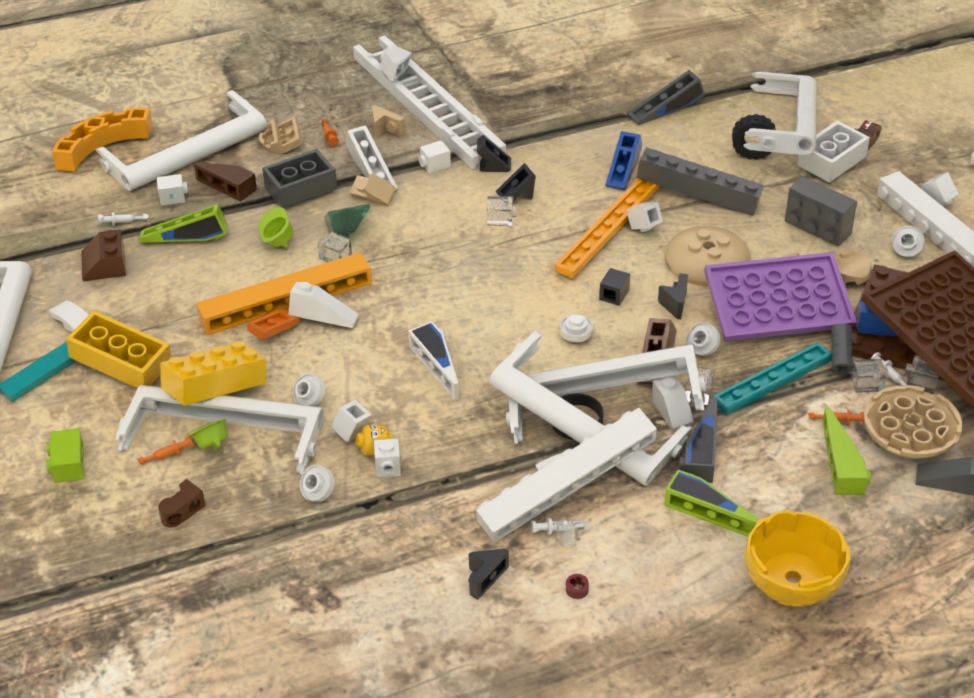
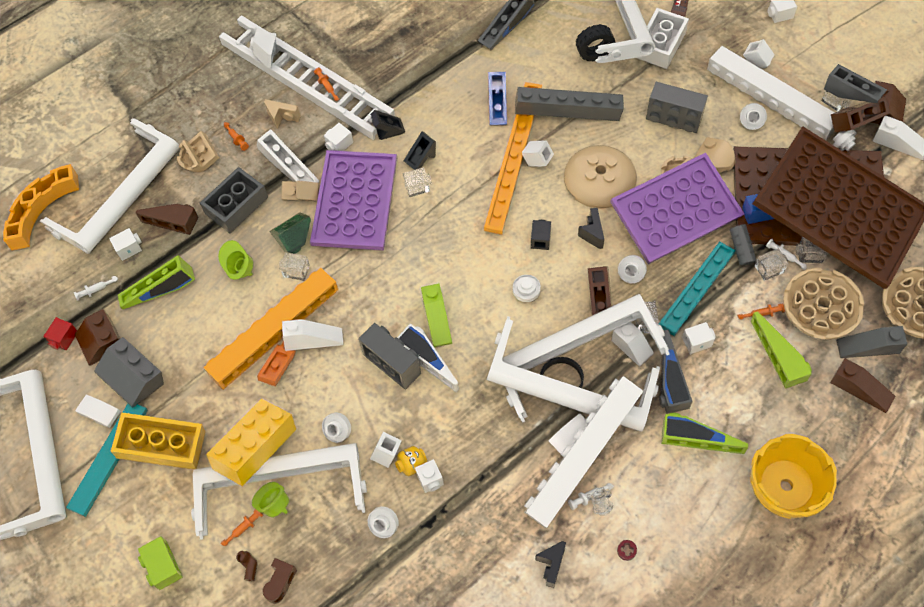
camera: 15 degrees left, 20 degrees up
none -> red brick [43,317,77,351]
none -> dark grey slope [94,337,164,408]
none -> reddish brown arm [236,551,257,582]
none -> medium lavender plate [310,150,397,250]
none -> orange piece [314,67,340,101]
none -> dark grey brick [358,322,421,390]
none -> lime slope [421,283,452,348]
none -> white brick [682,322,715,354]
none -> reddish brown slope [830,358,896,413]

